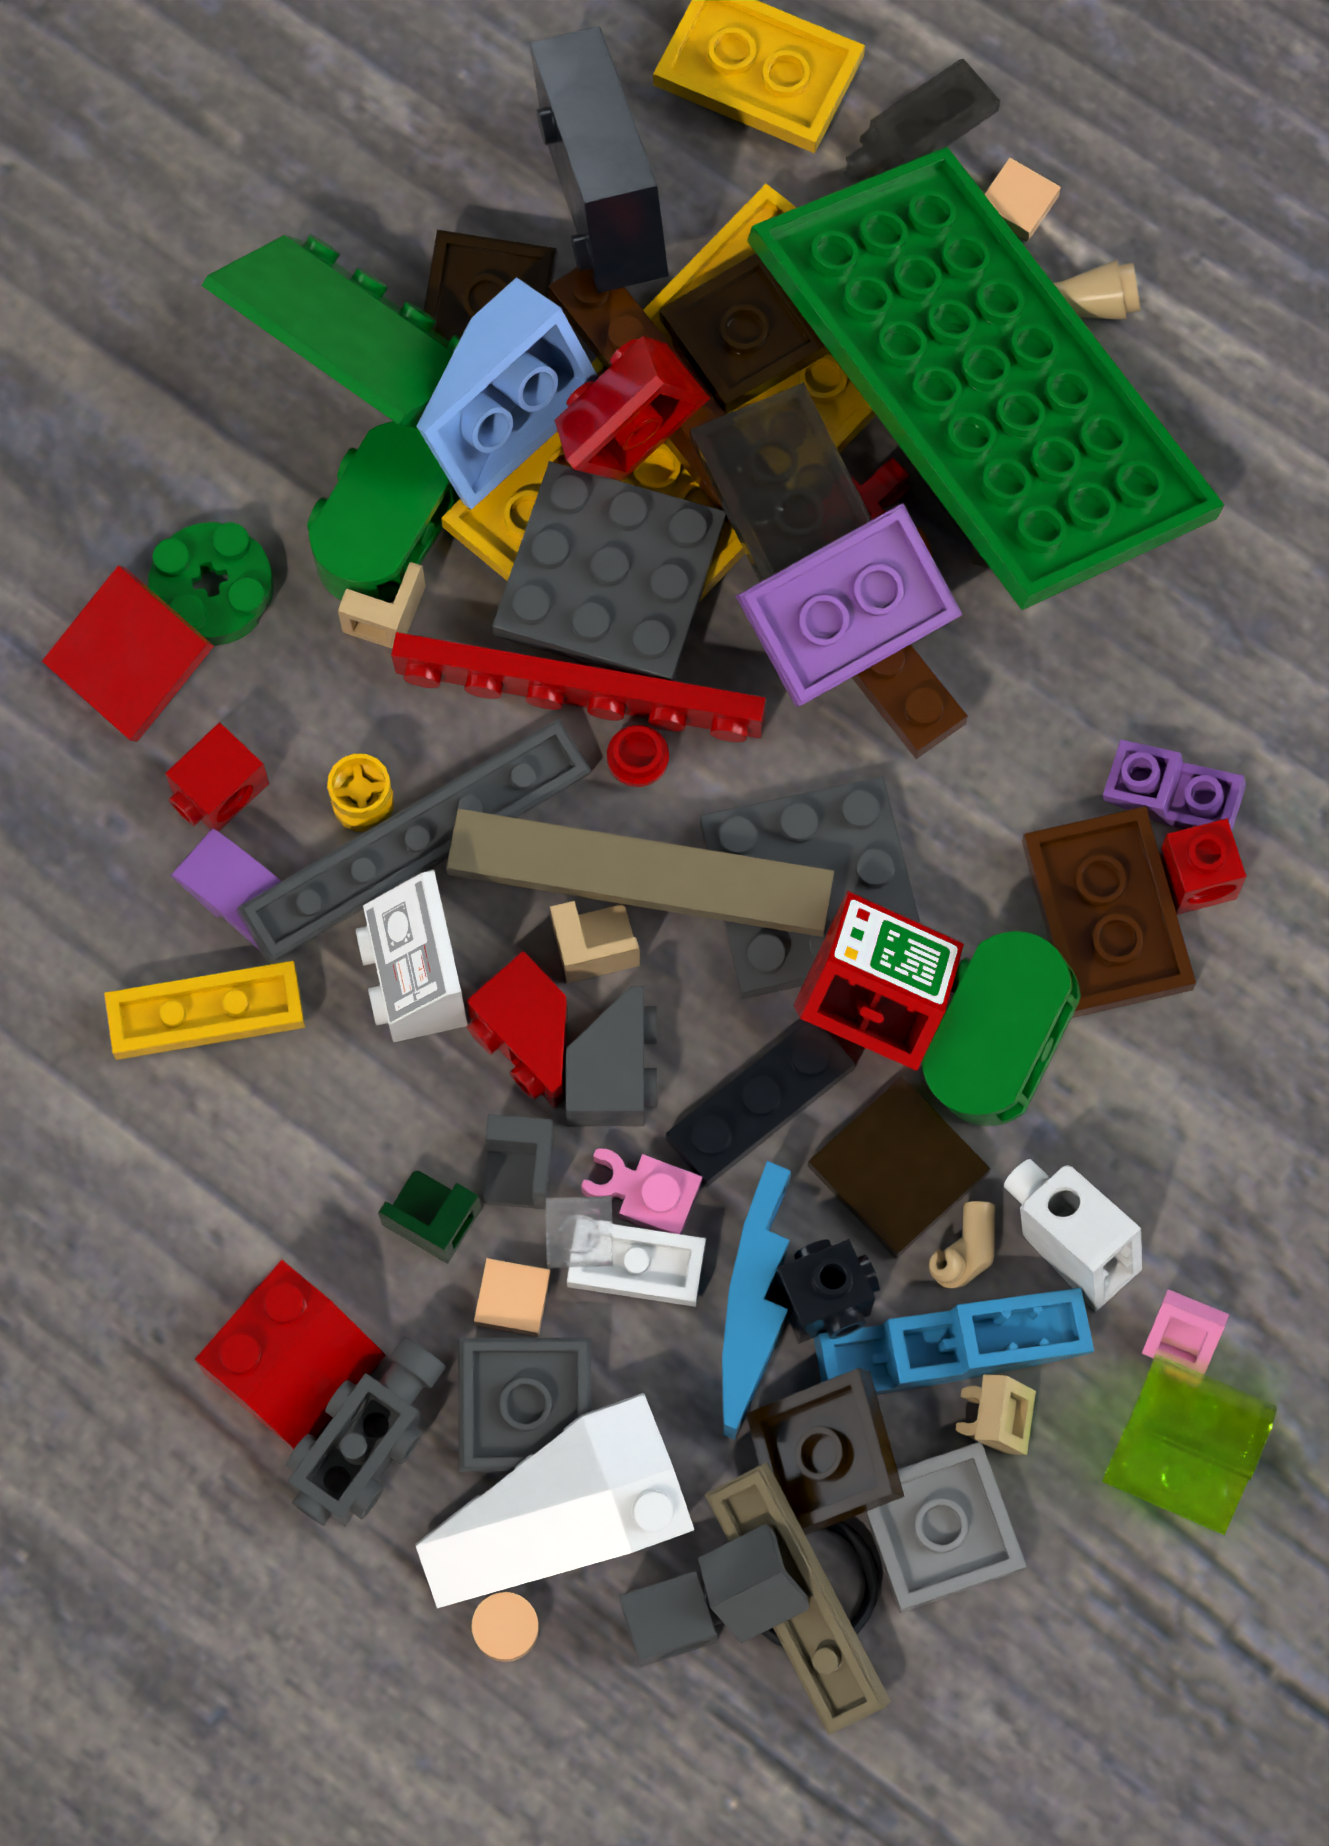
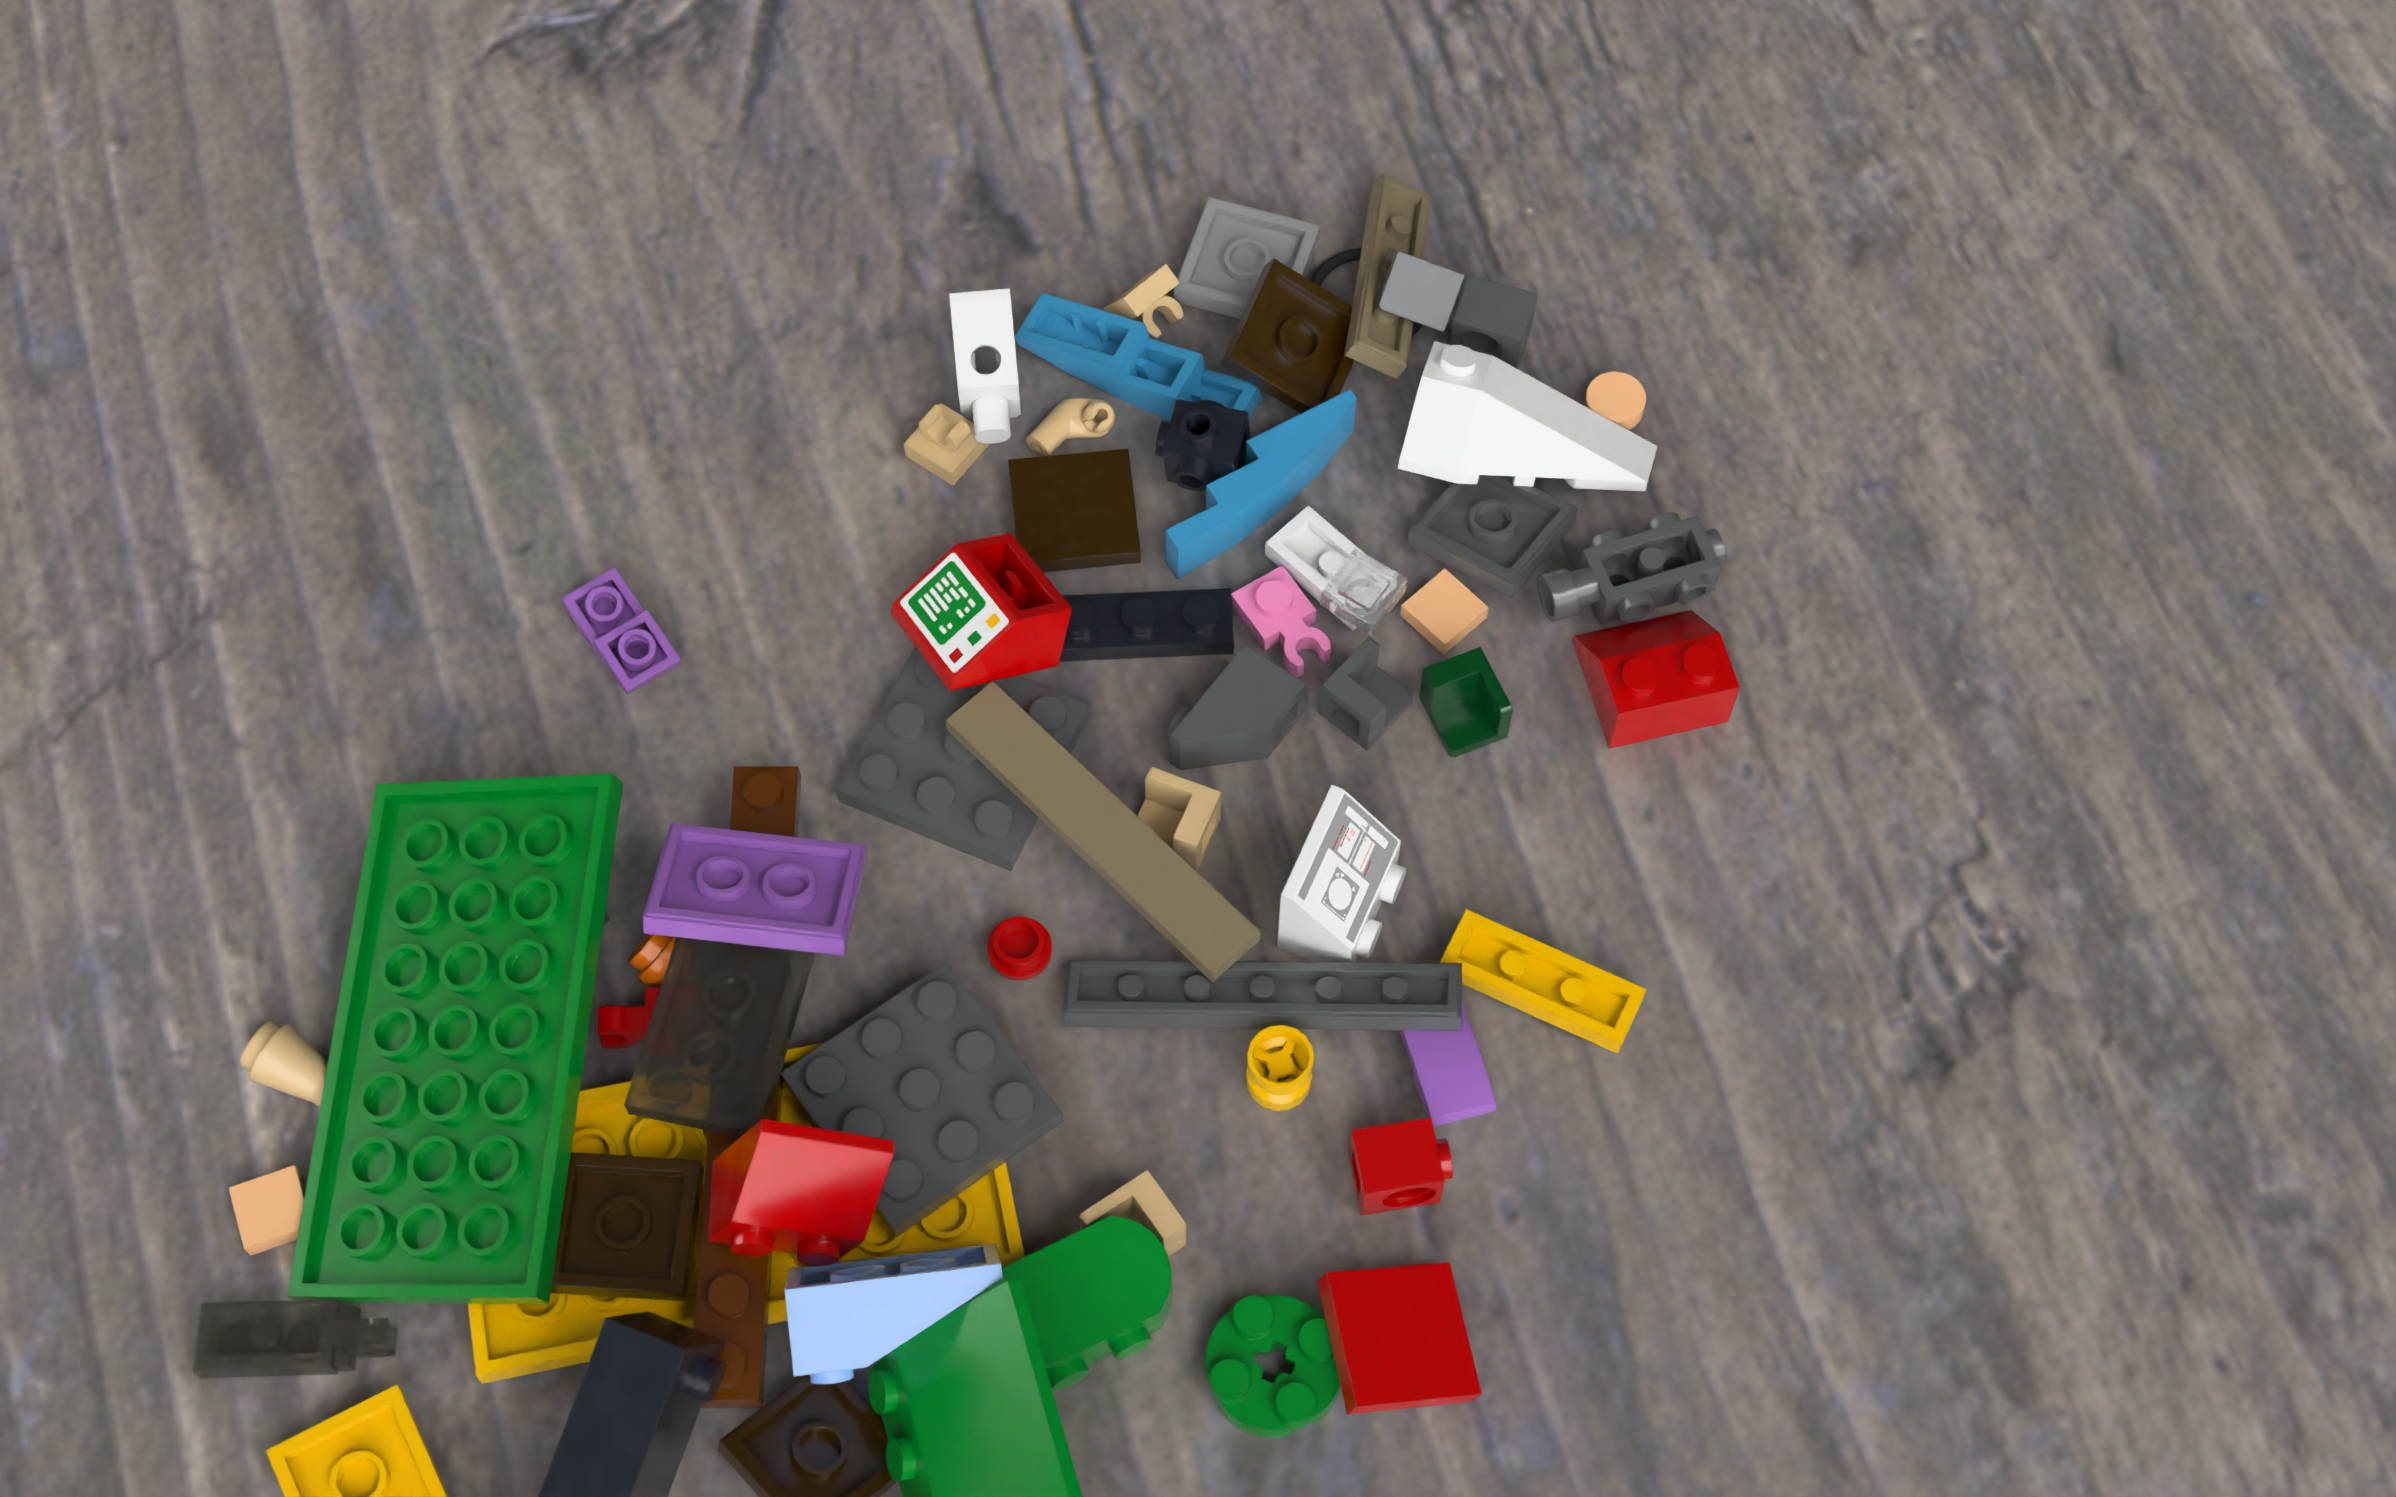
camera: 145 degrees left, 10 degrees down
red plate [391,632,766,742] -> none
red slope [466,951,568,1108] -> none
green brick [922,931,1081,1126] -> none
reddish brown plate [1022,806,1196,1018] -> none
clear neon green brick [1102,1353,1277,1535] -> none
bright pink plate [1142,1289,1229,1379] -> none
red brick [1159,818,1247,915] -> none
none -> tan tile [904,402,989,486]

